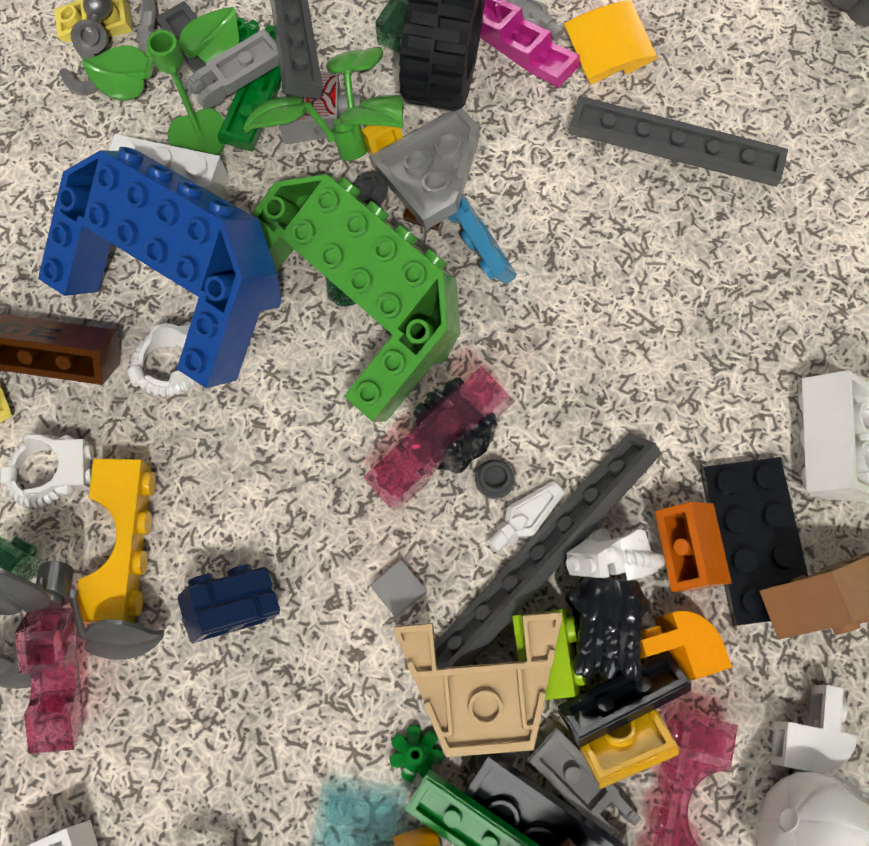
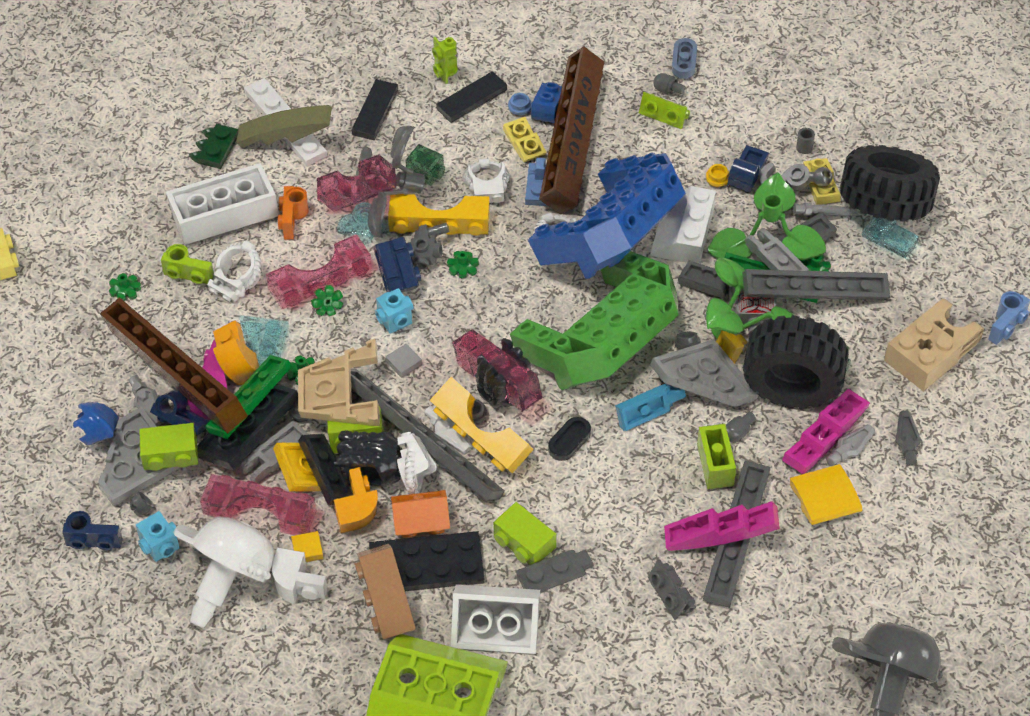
camera: 90 degrees right, 20 degrees down
none -> clear pink arch [266,234,372,309]
none -> orange plate [278,186,309,240]
none -> yellow tile [291,531,323,562]
none -> green plant [311,285,343,317]
none -> clear light blue plate [337,202,387,246]
none -> medium azure brick [375,288,414,334]
none -> dark grey piece [410,223,450,269]
none -> yellow arch [430,377,533,473]
none -> green plant [447,251,479,278]
none -> lime brick [493,502,557,565]
none -> dark grey hinge [516,550,594,593]
none -> medium blue hinge [525,158,547,206]
none -> black tile [548,417,591,461]
none -> dark grey hinge [648,559,696,620]
none -> dark pink slope [664,501,780,551]
none -> dark grey plate [678,260,730,298]
none -> lime brick [697,424,736,489]
none -> yellow plate [706,164,730,187]
none -> dark grey cylinder [726,411,756,443]
none -> dark blue plate [728,145,769,192]
none -> dark grey hinge [796,128,815,154]

